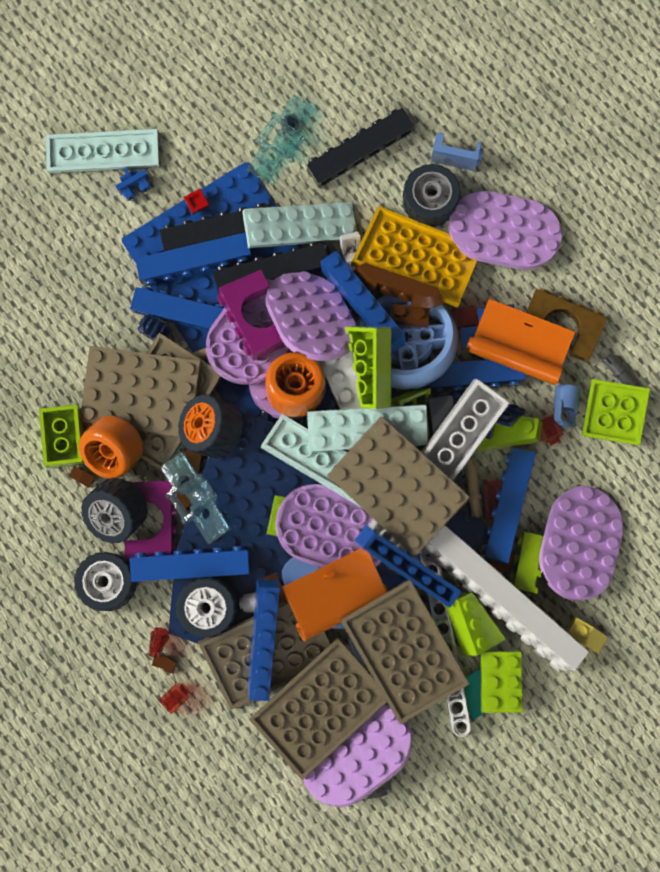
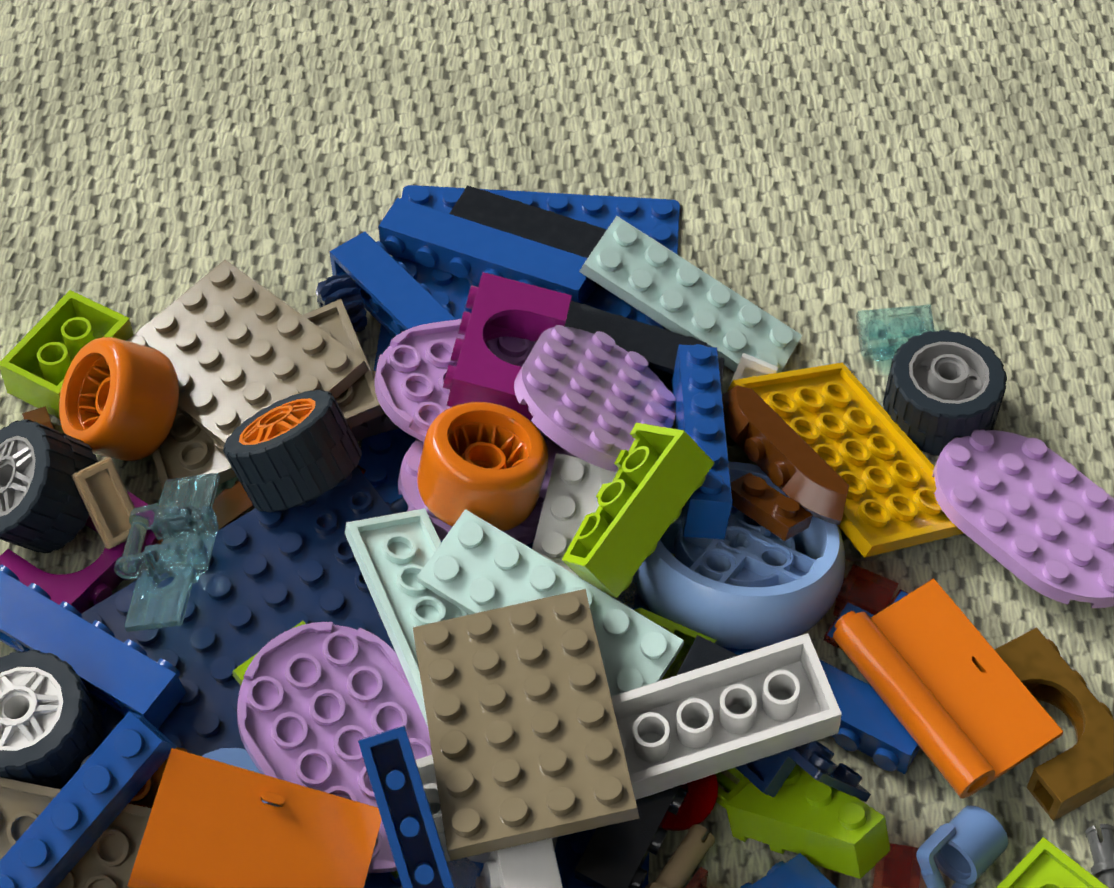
camera: 30 degrees right, 30 degrees down
light aqua plate [46,129,160,173] -> none
blue hips [115,168,151,201] -> none
red plate [184,189,209,215] -> none
clear light blue piece [246,94,315,184] -> none
black brick [307,107,414,188] -> none
medium blue panel [431,133,484,171] -> none
none -> tan tile [71,457,146,549]
none -> clear light blue bracket [856,304,935,361]

